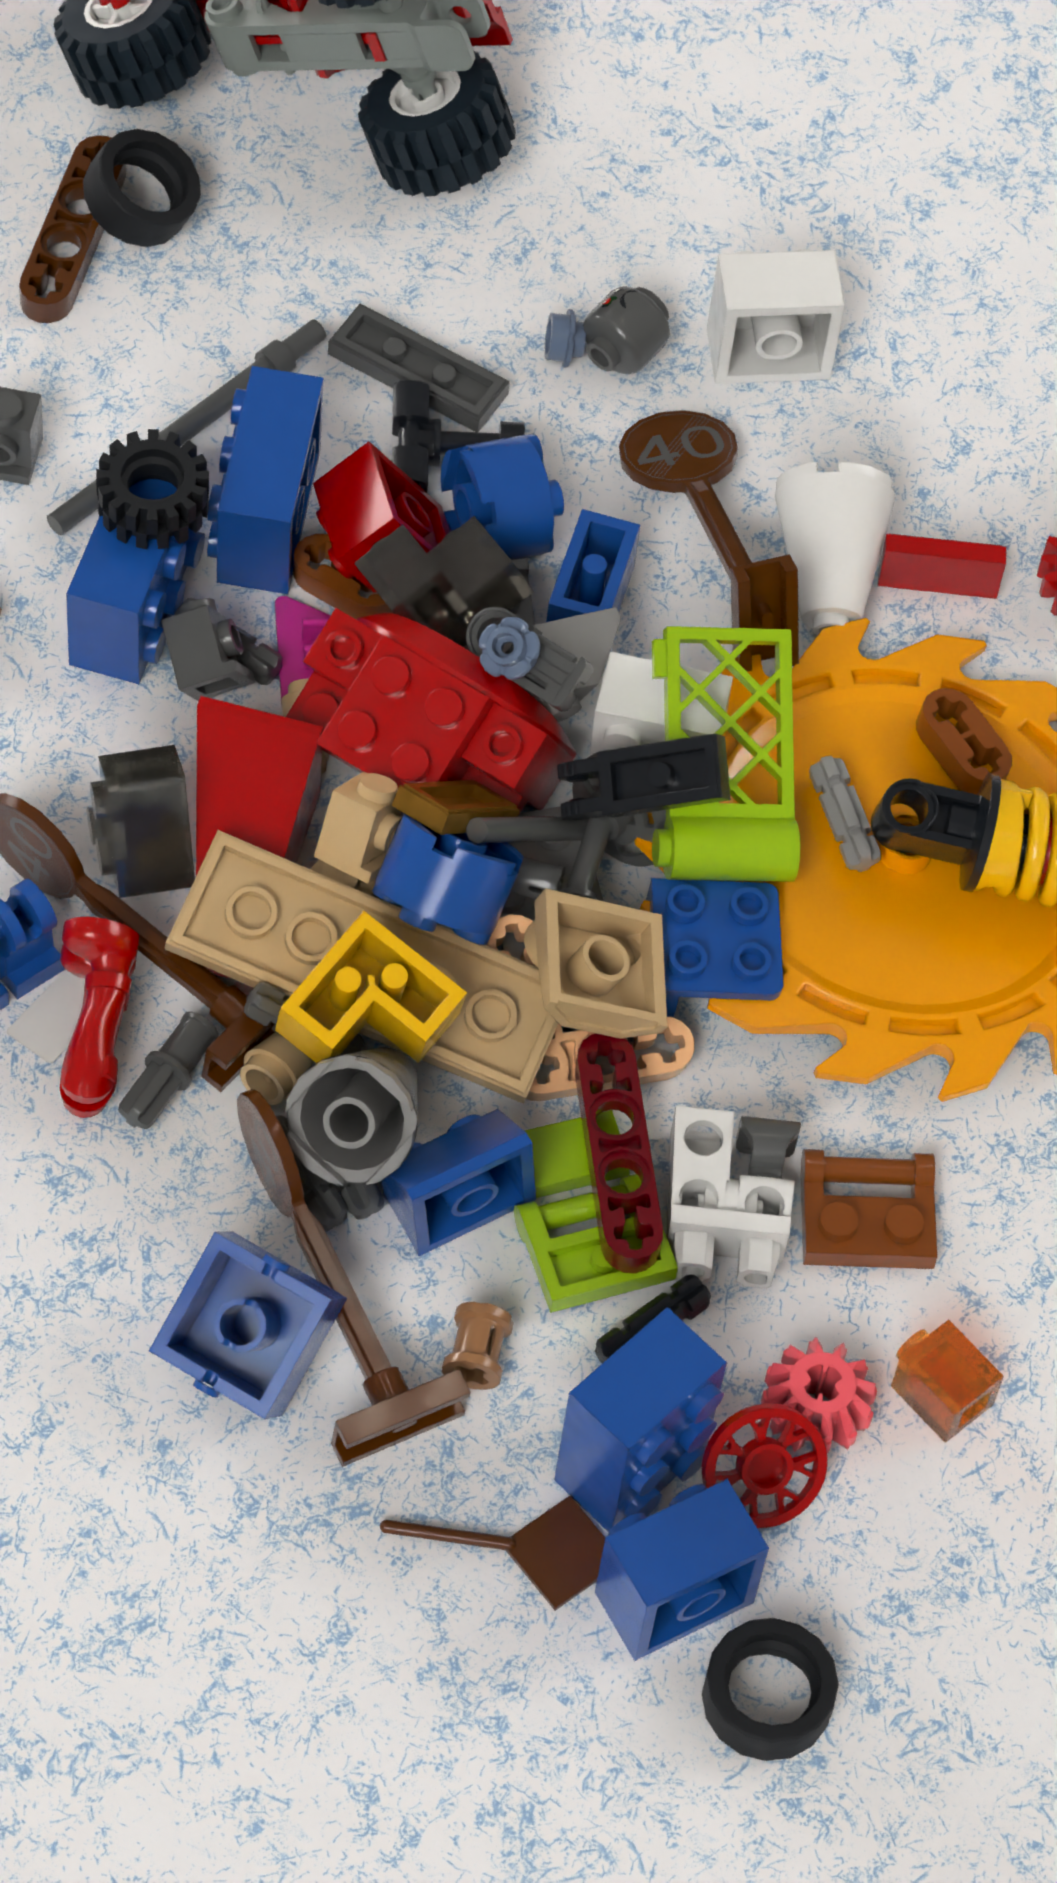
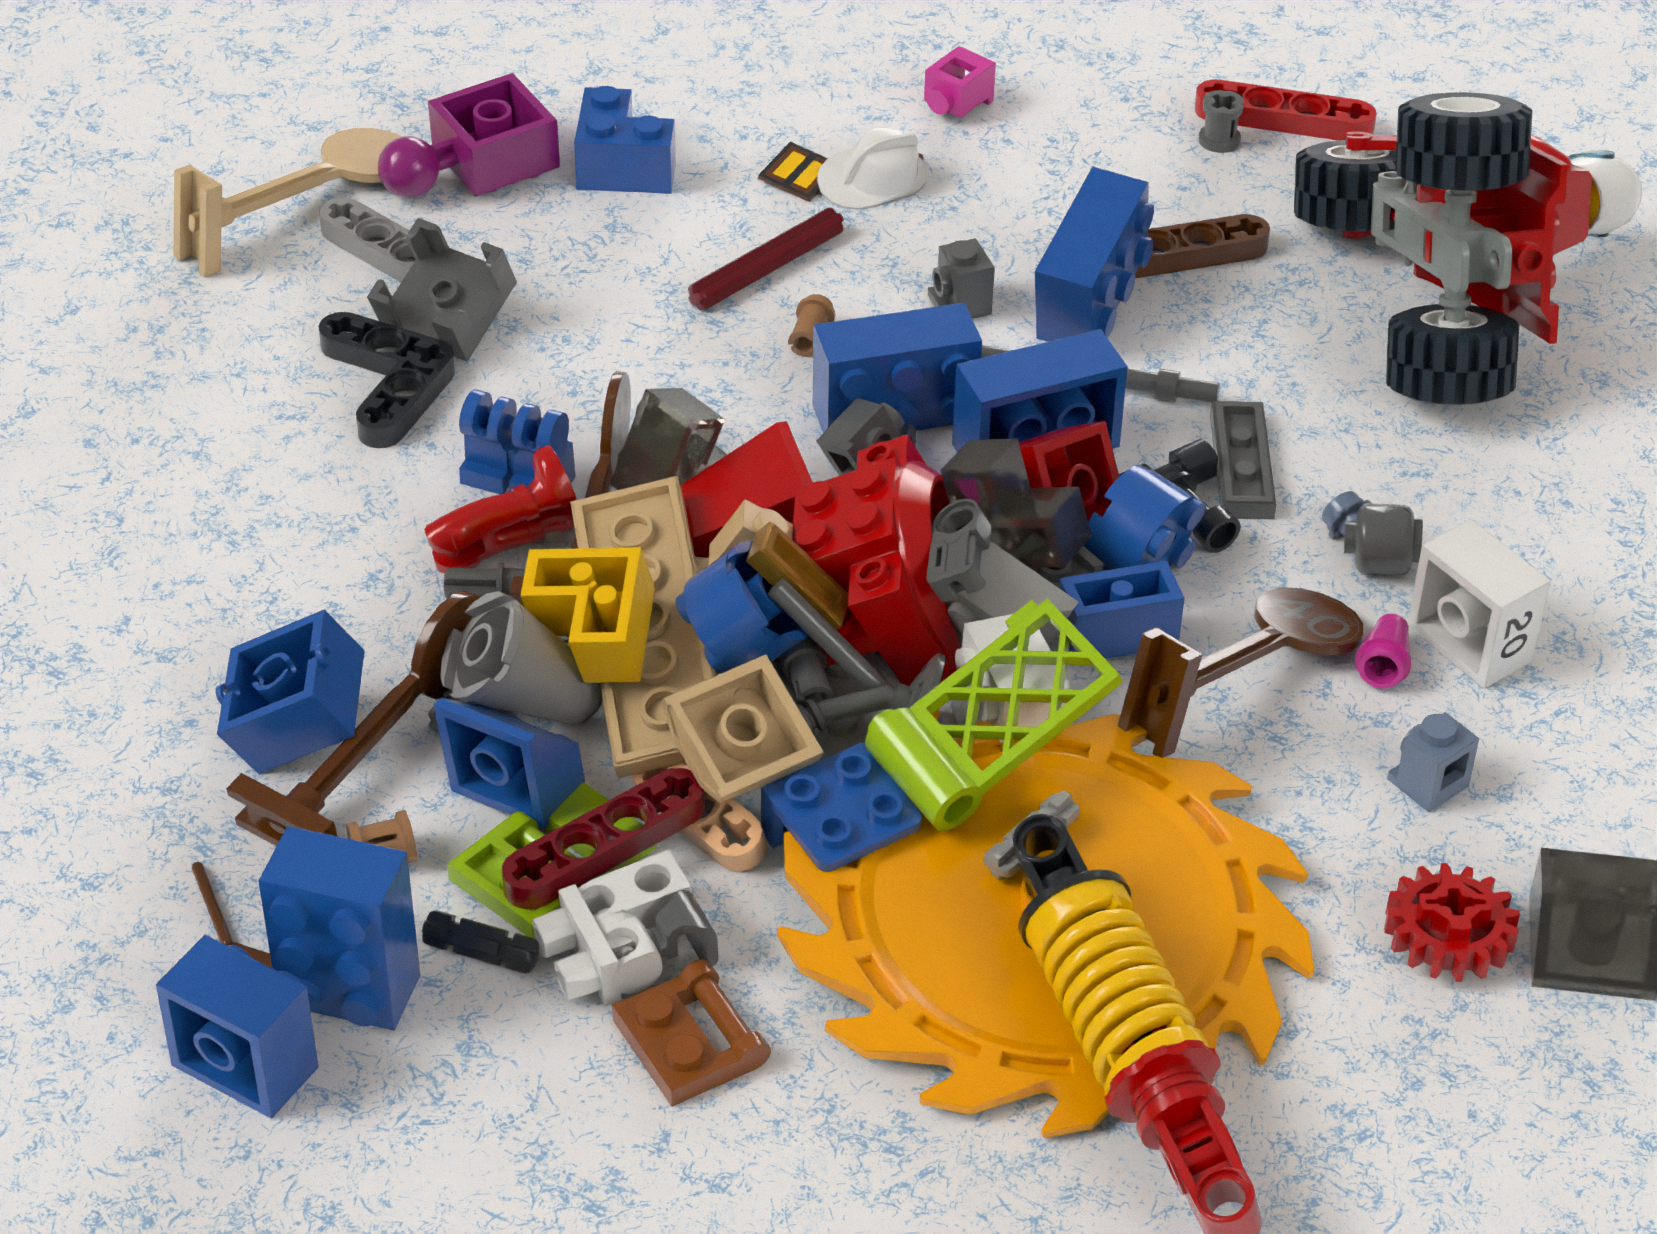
camera: 65 degrees right, 15 degrees down
black tyre [83,129,201,247] -> none
black tyre [96,429,209,549] -> none
sand blue plate [479,617,540,680] -> none
black hinge [557,734,731,820] -> none
red wheel [701,1403,827,1528] -> none
black tyre [702,1618,839,1761] -> none
coral gear [761,1337,877,1453] -> none
white cone [775,461,895,635] -> none
red tile [877,534,1007,599] -> none
clear orange brick [891,1319,1004,1443] -> none
dark orange beam [916,688,1012,795] -> none
none -> blue brick [1035,166,1154,342]
none -> dark pink cone [1355,613,1411,689]
none -> sand blue brick [1387,712,1479,812]

